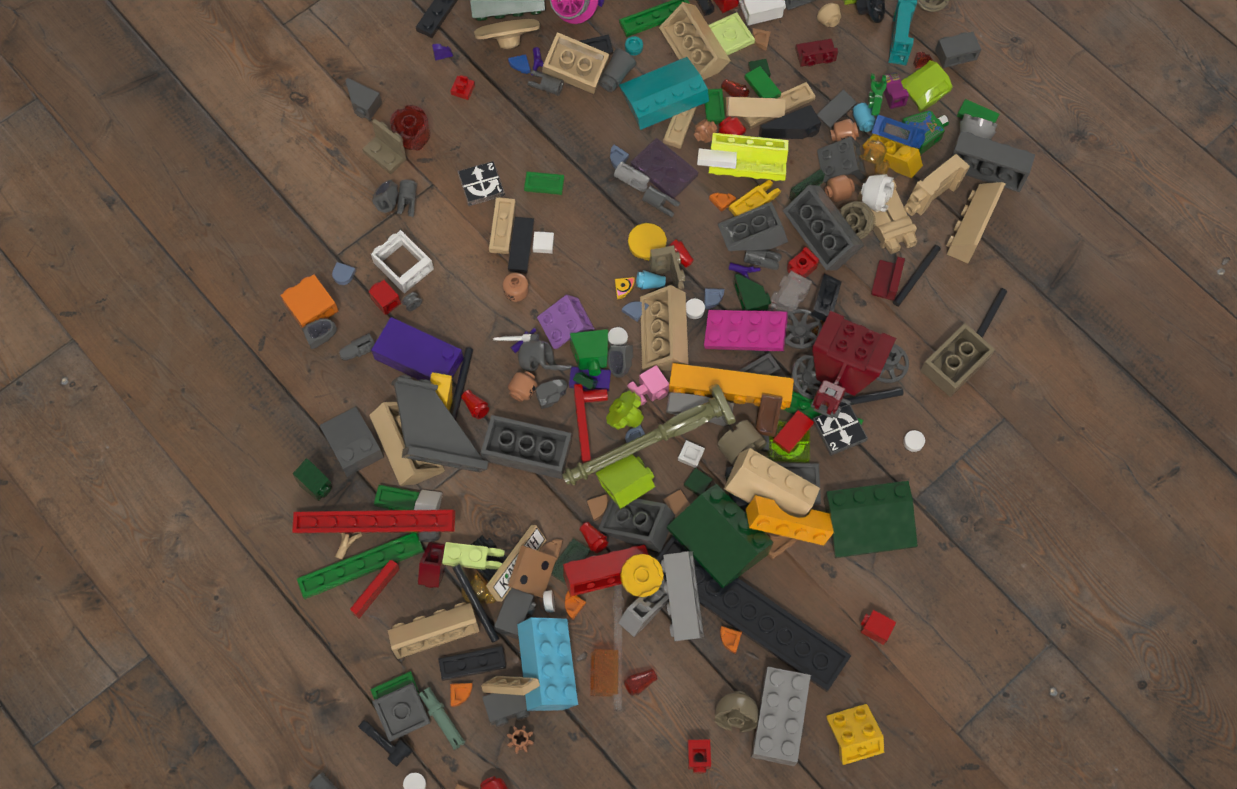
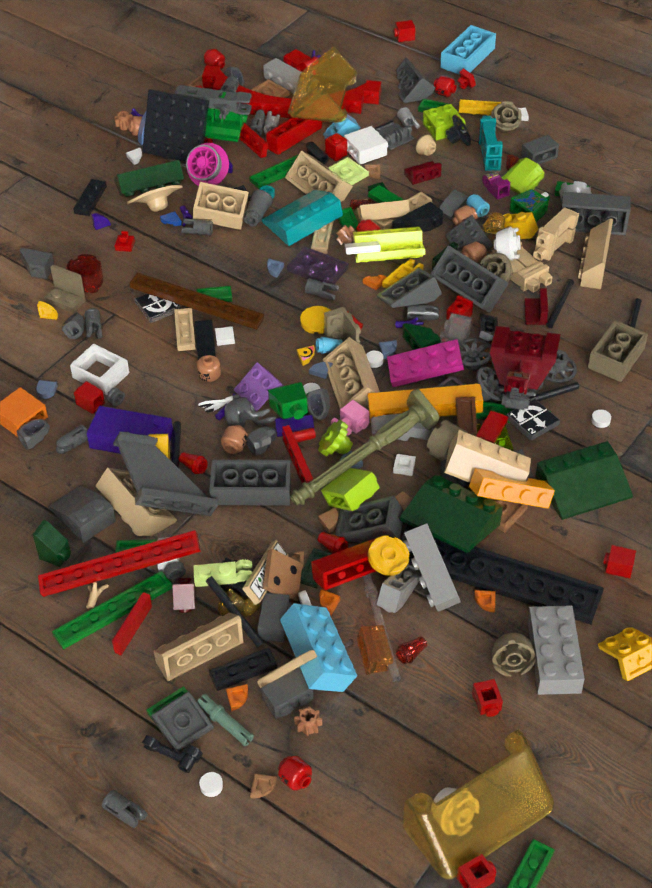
camera: 10 degrees left, 20 degrees down
dark green tile [573,372,598,389] -> none
light grey hinge [614,162,649,192] -> none
dark green tile [684,468,713,496] -> none
green plate [868,73,887,116] -> none
blue window [872,115,926,149] -> none
none -> yellow tile [37,301,58,320]
none -> reddish brown plate [129,272,264,330]

